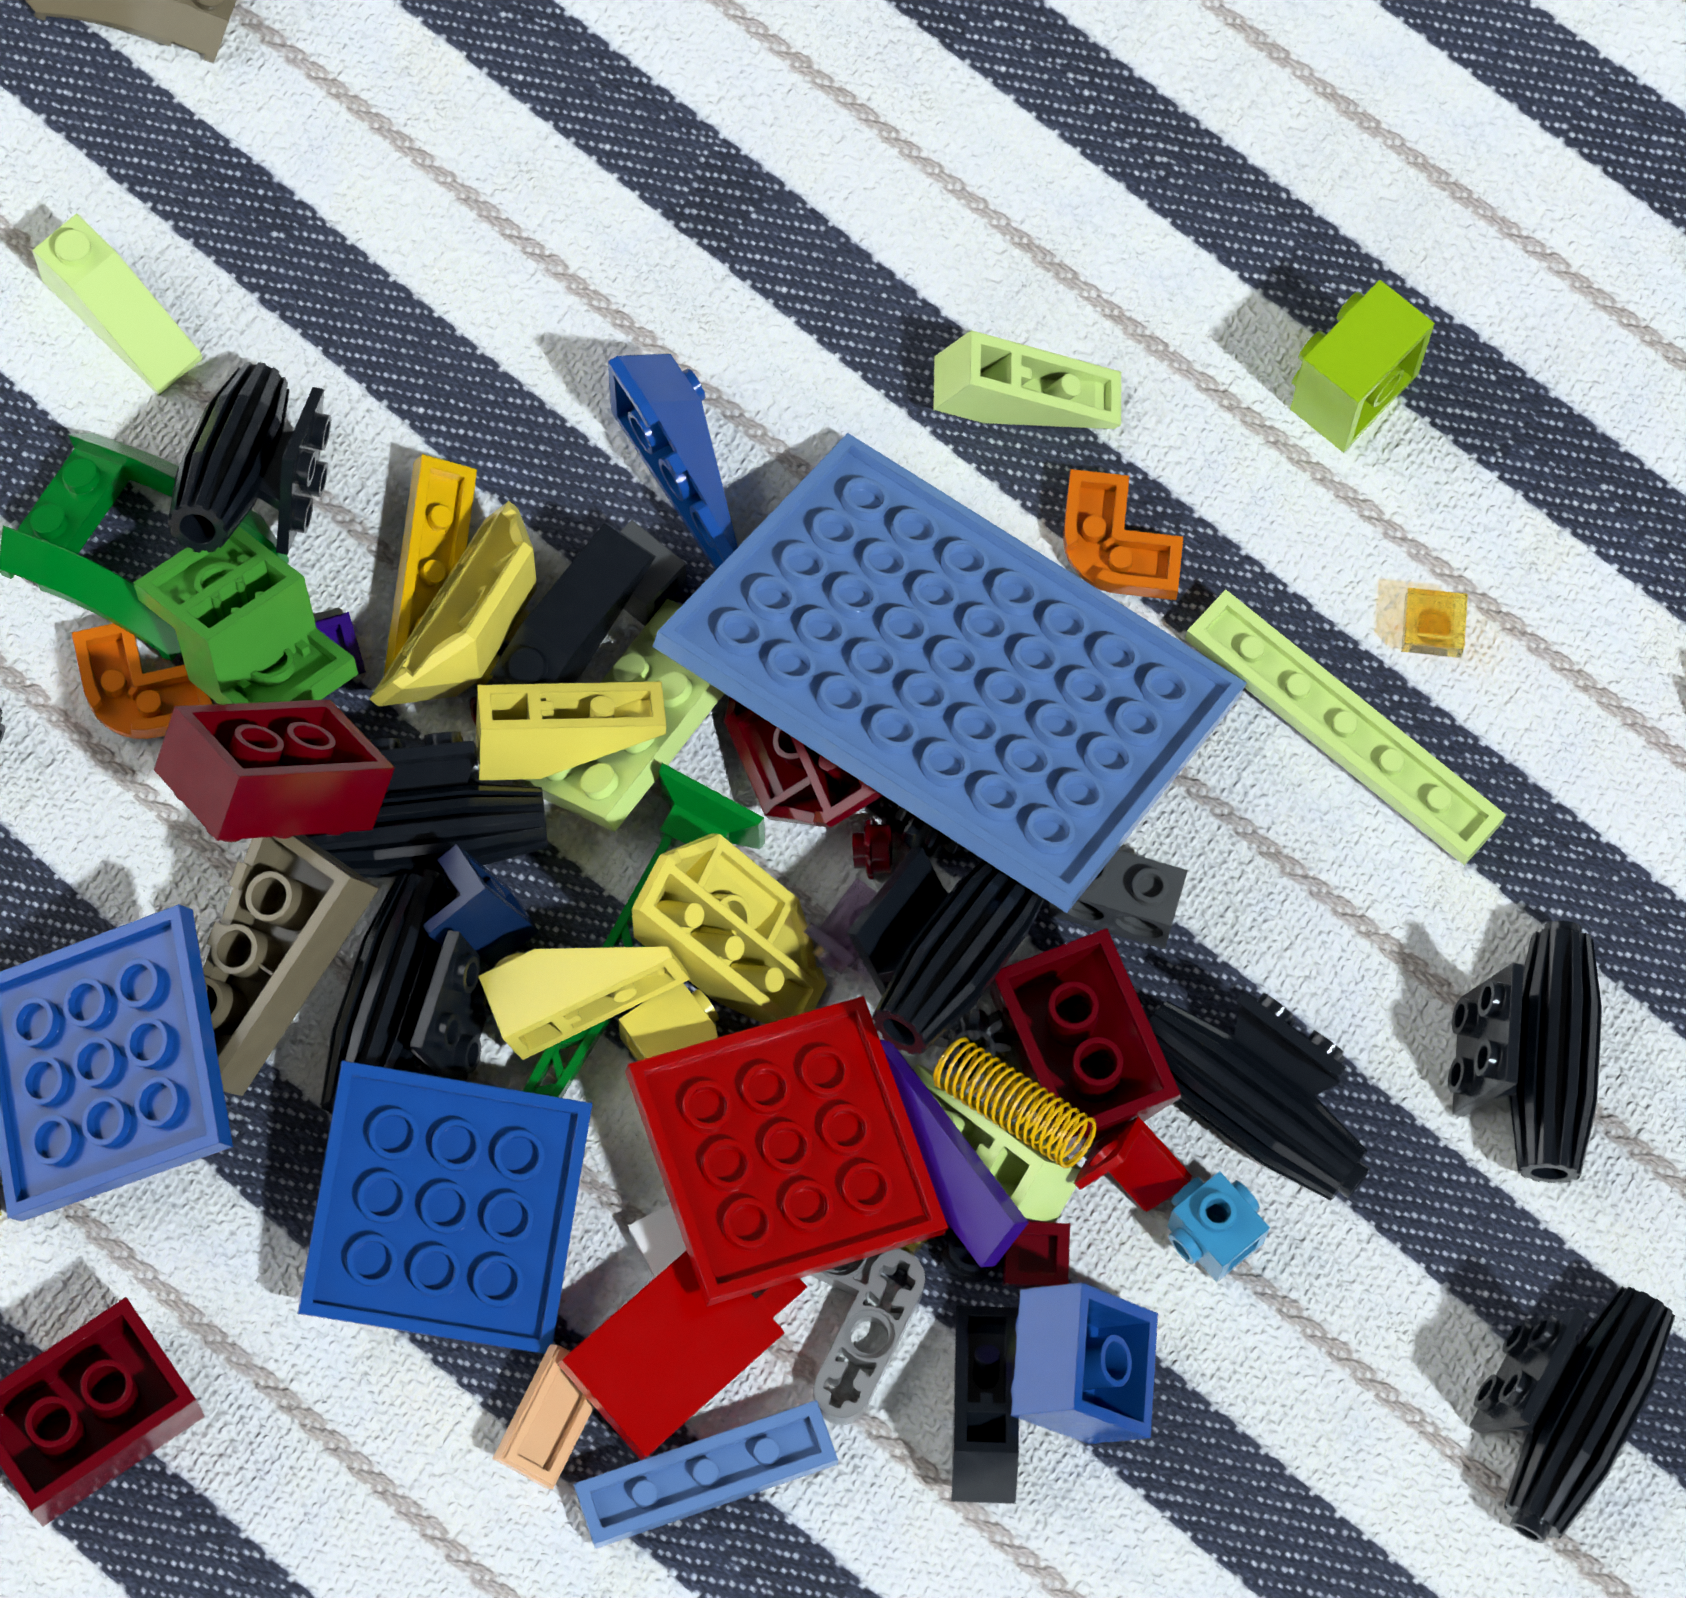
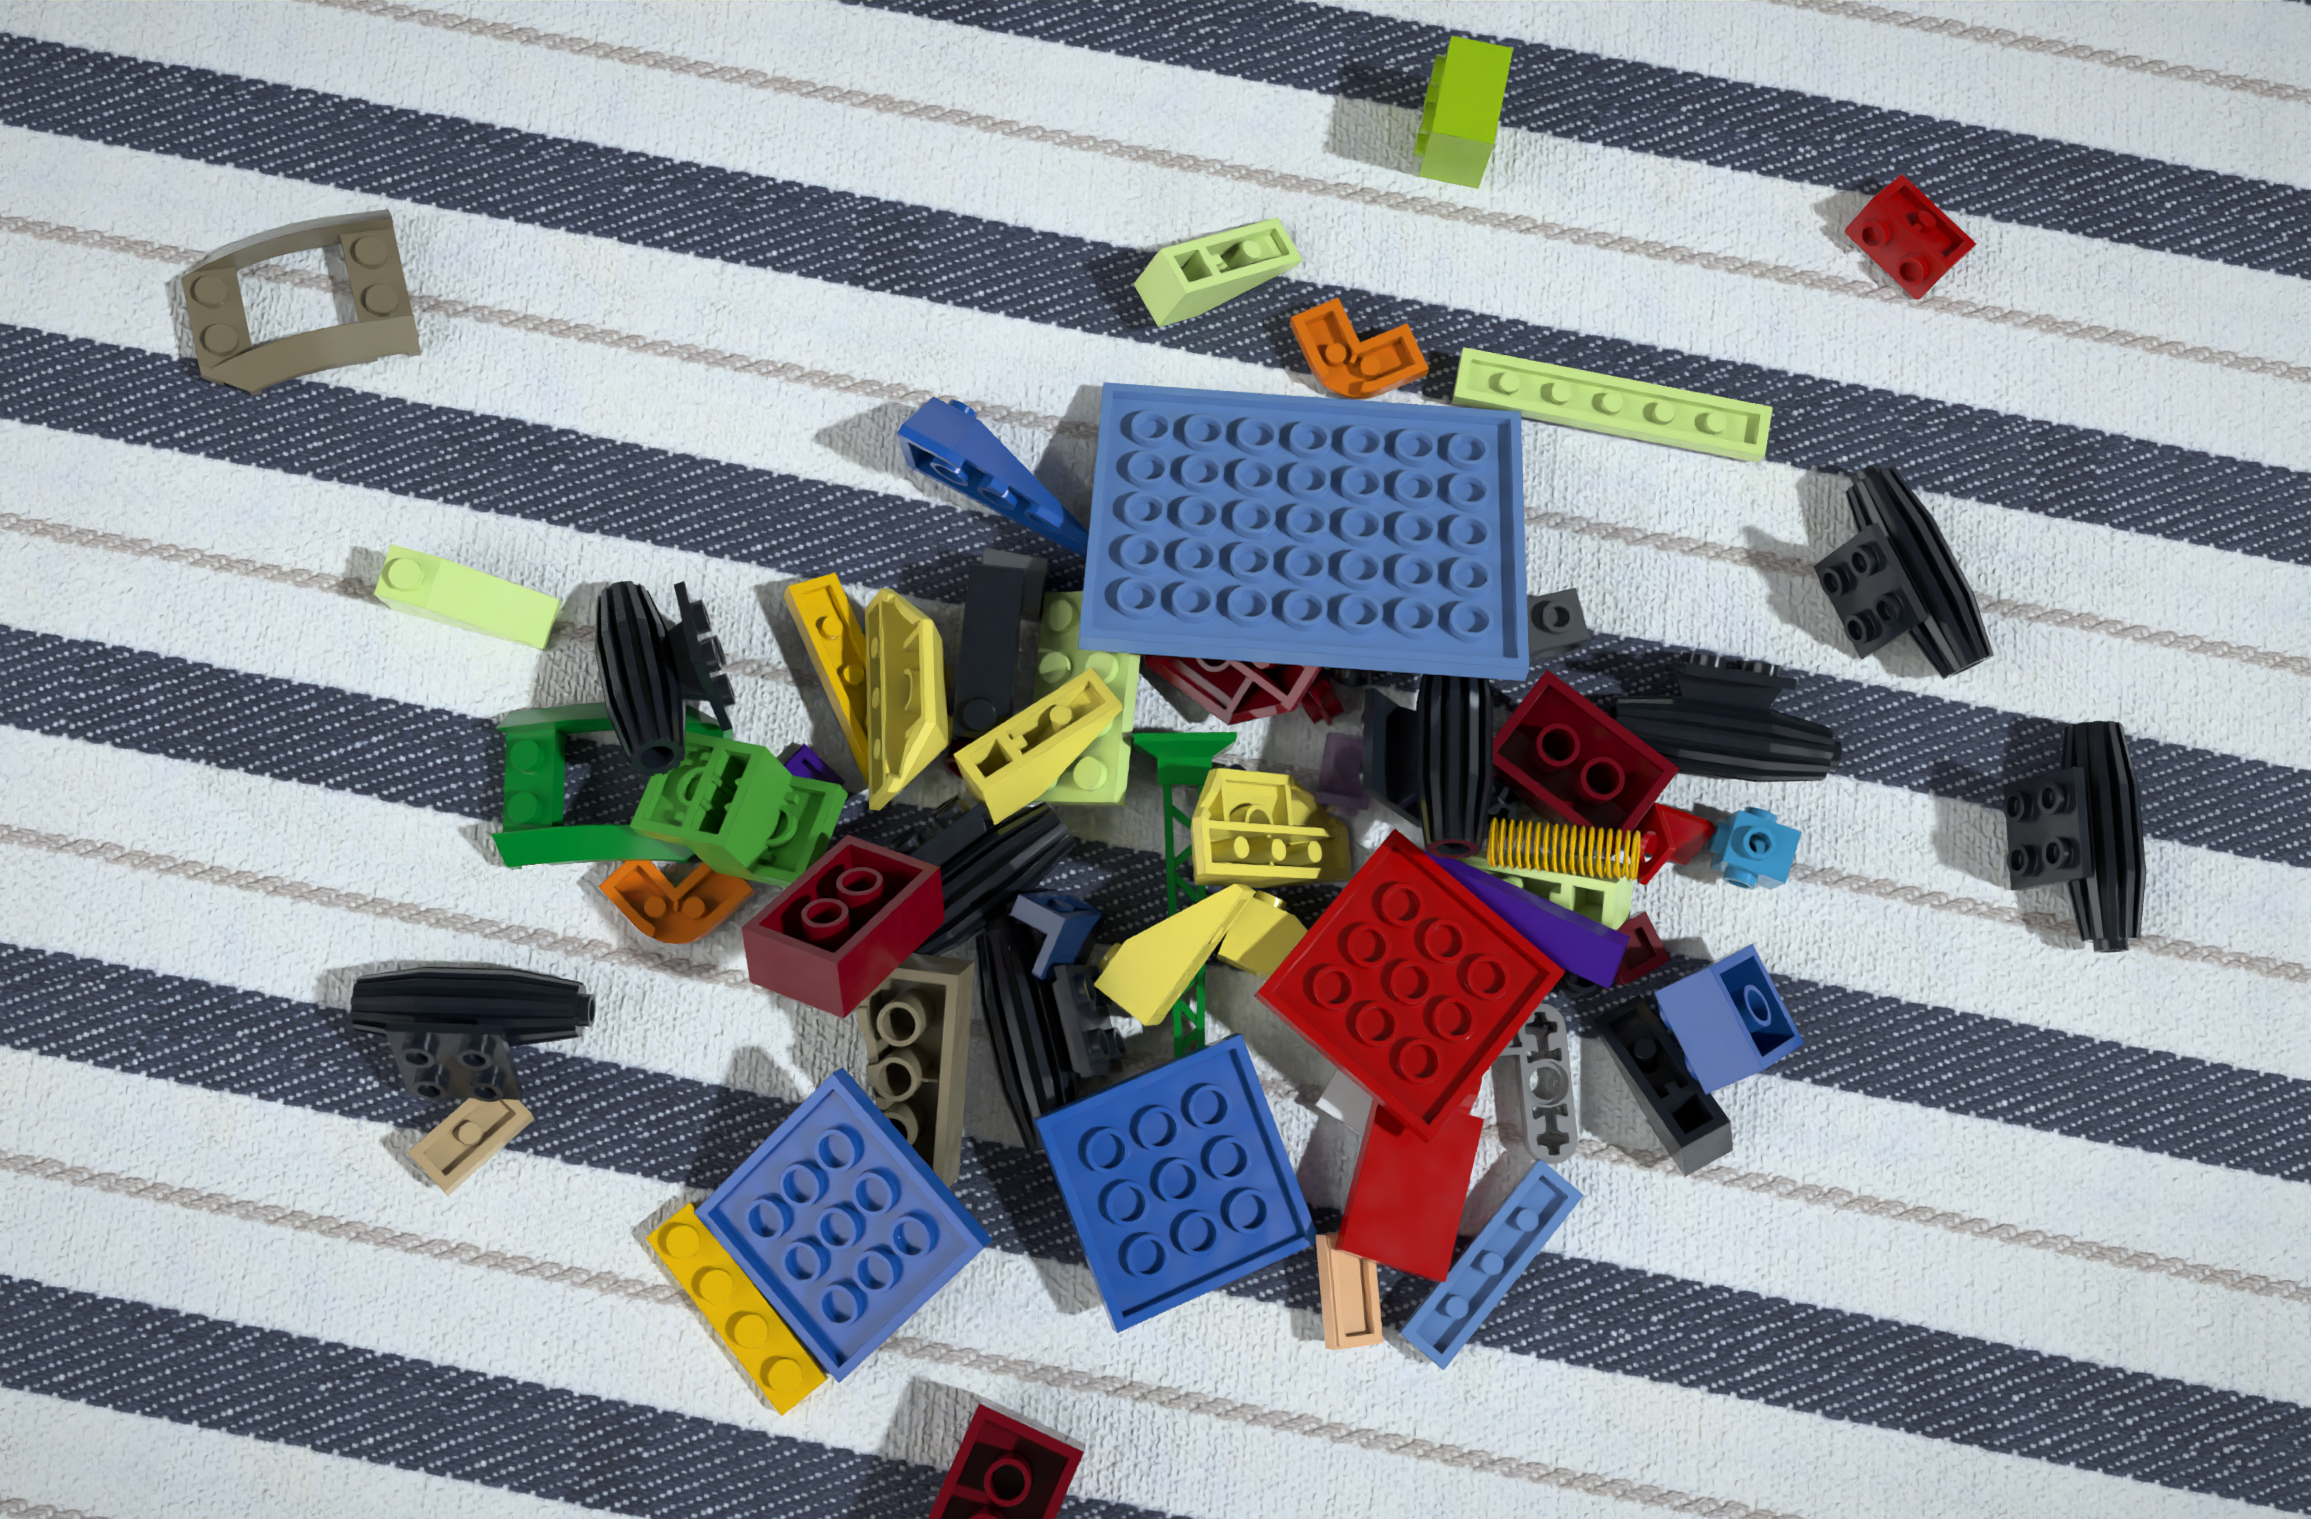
camera: 30 degrees left, 10 degrees up
clear yellow plate [1401,588,1468,658] -> none

